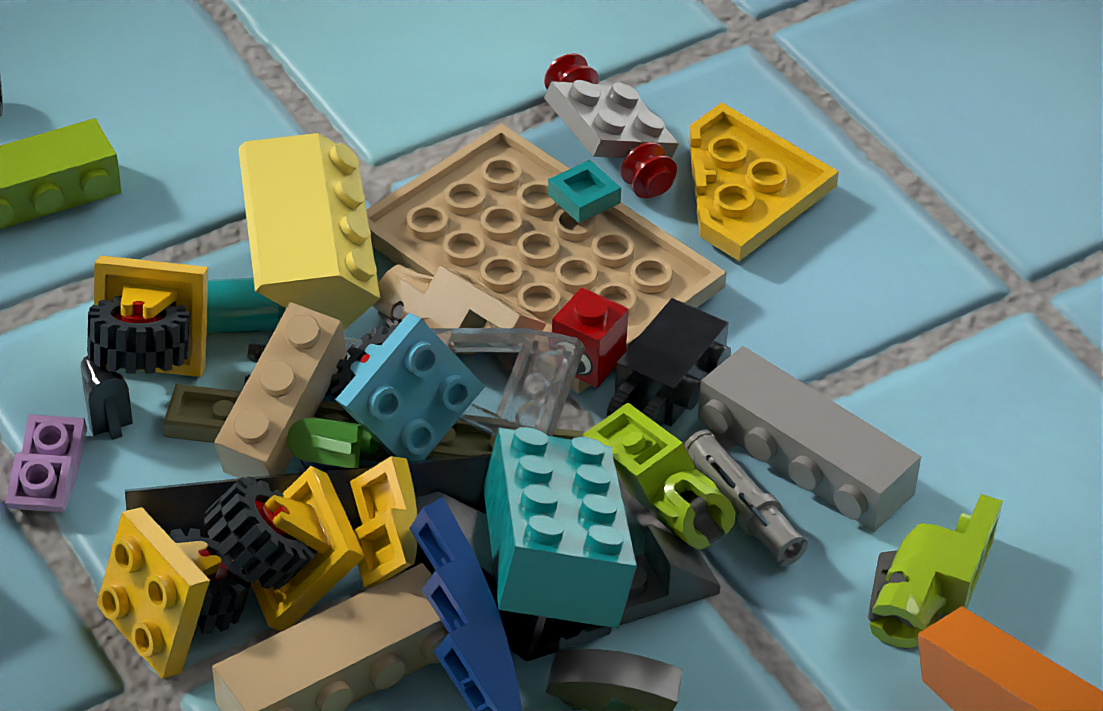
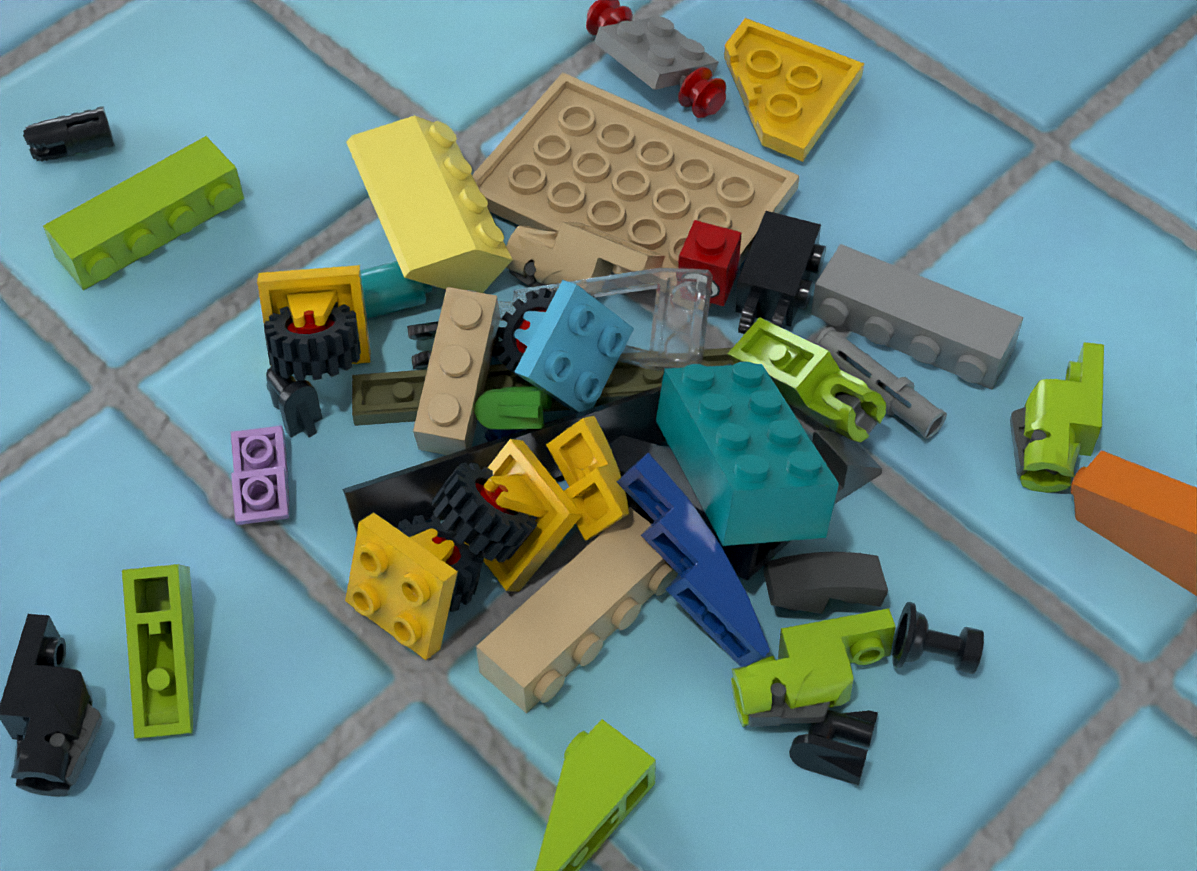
camera: 10 degrees left, 10 degrees up
teal plate [548,160,621,223] -> none

